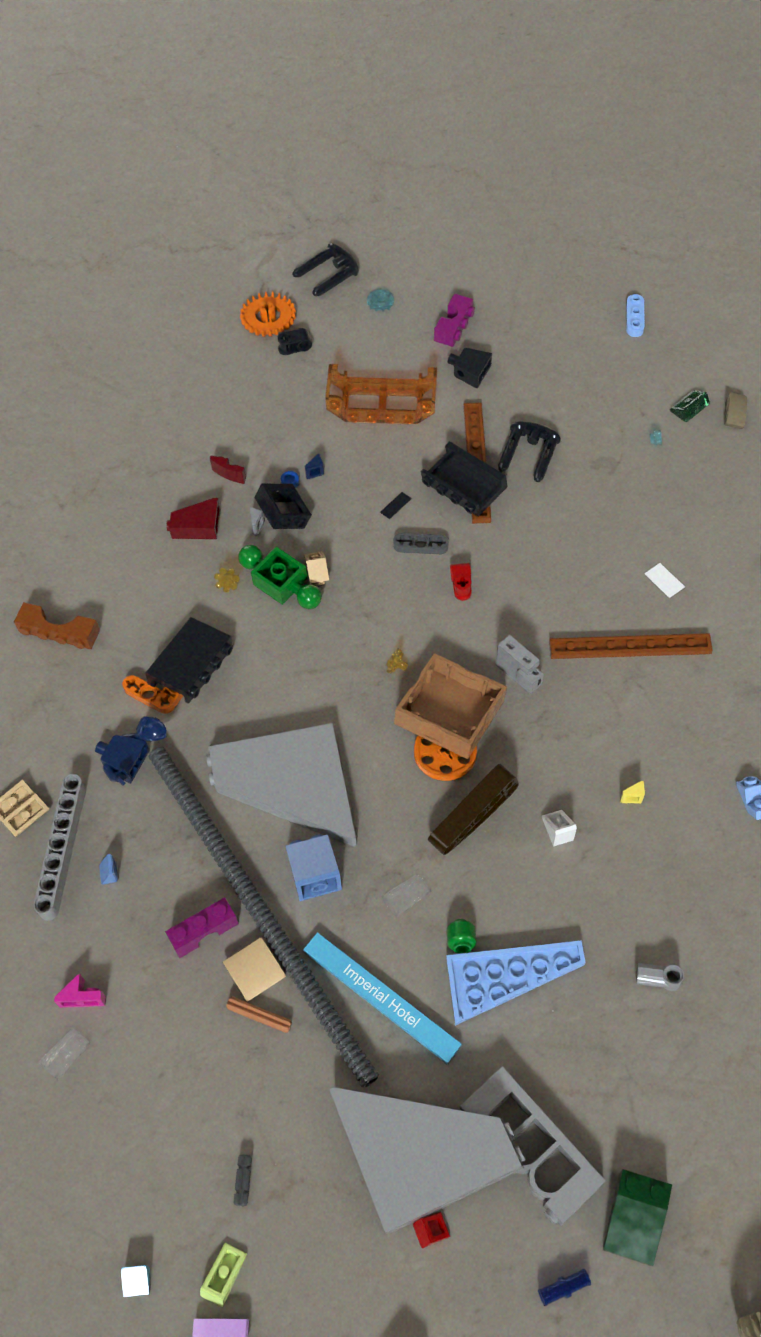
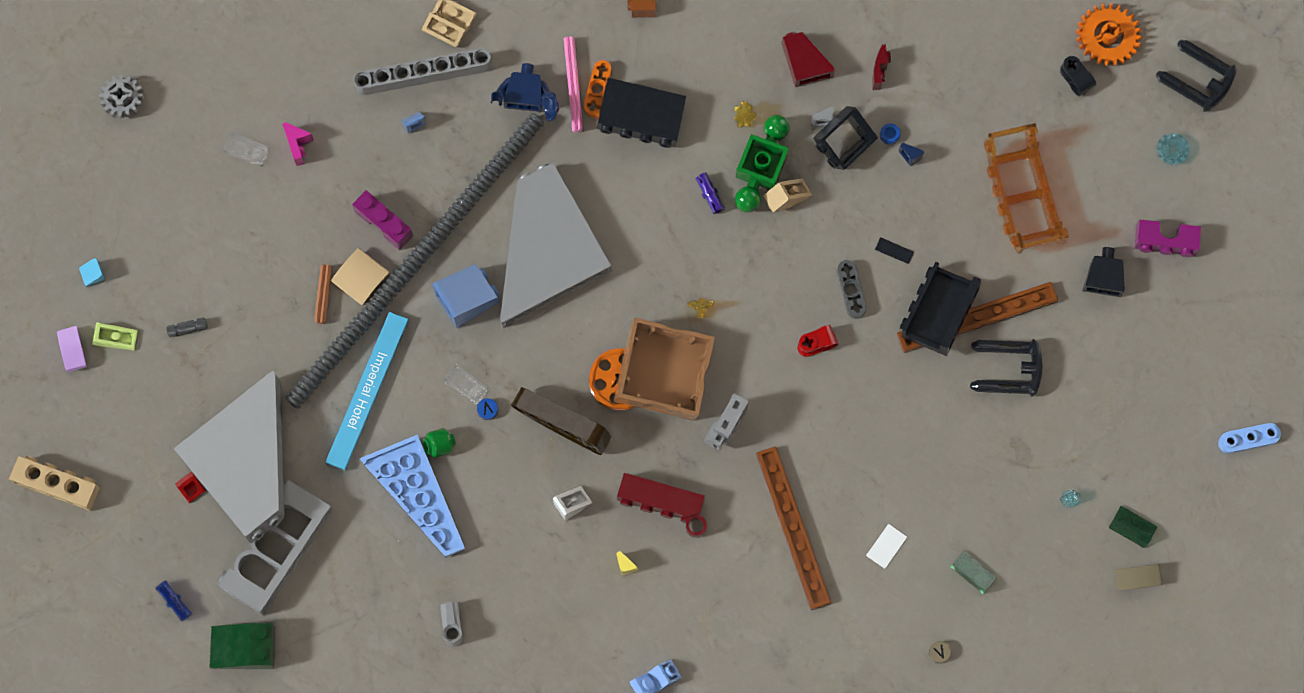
camera: 70 degrees right, 15 degrees up
none -> blue tile [477,398,498,420]
none -> bright pink axle [564,36,583,132]
none -> dark red hinge [617,473,707,538]
none -> dark purple pin [695,172,725,214]
none -> clear green slope [951,551,996,594]

